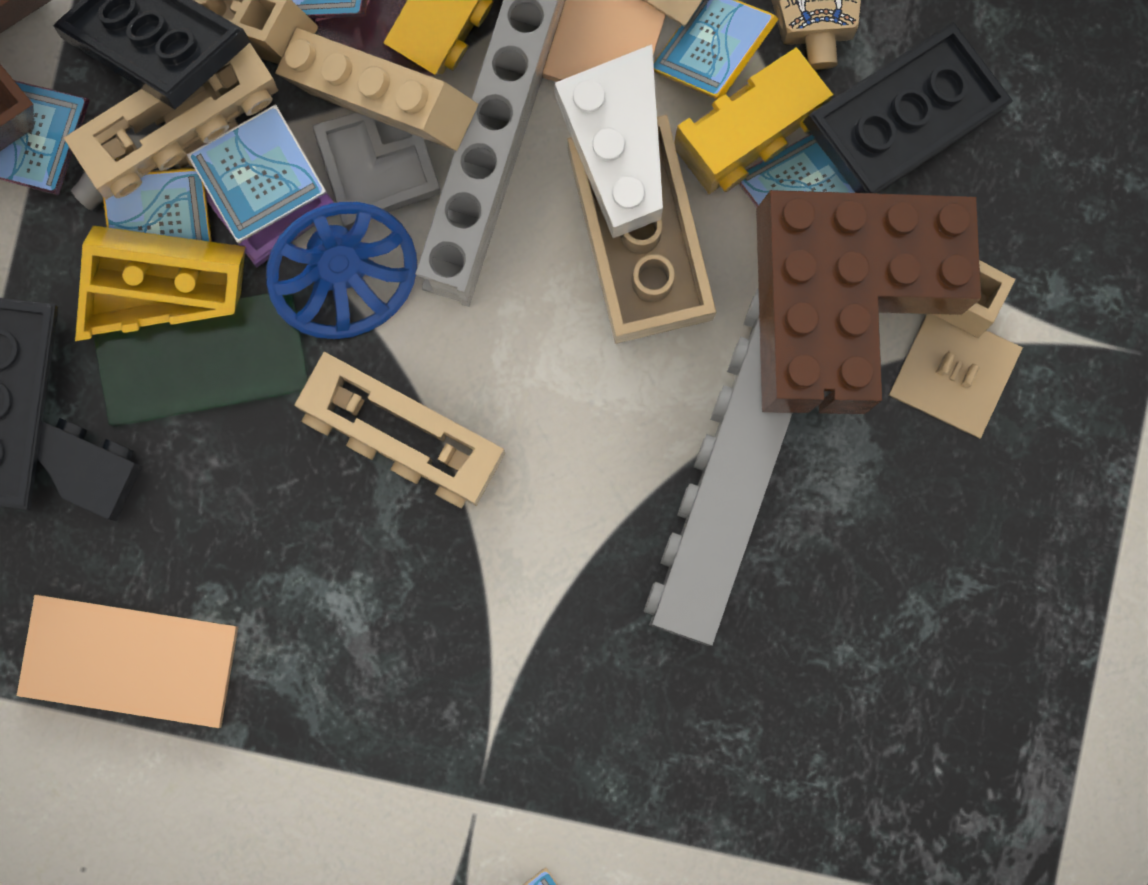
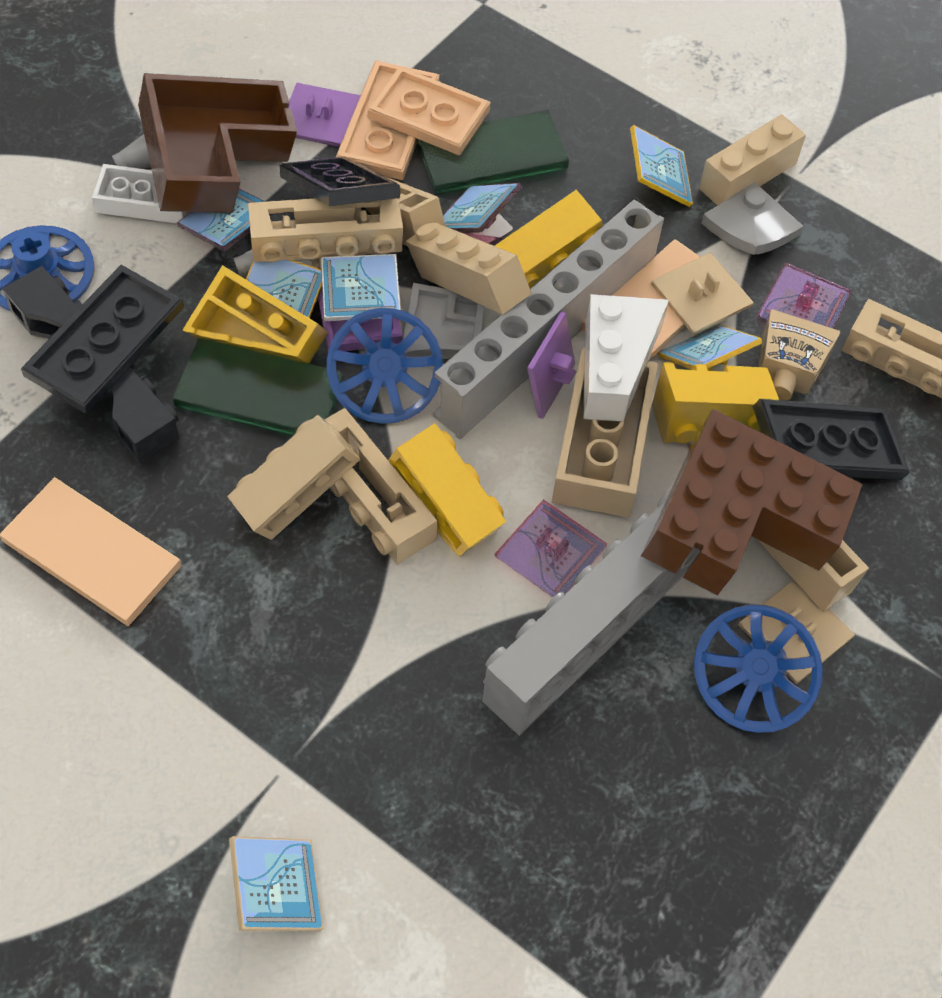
camera: 20 degrees right, 25 degrees down
none -> tan brick [227,414,361,540]
none -> yellow wedge [388,423,507,557]
none -> clear pink piece [495,499,607,597]
none -> medium lavender piece [527,312,576,419]
none -> blue wheel [694,604,823,733]

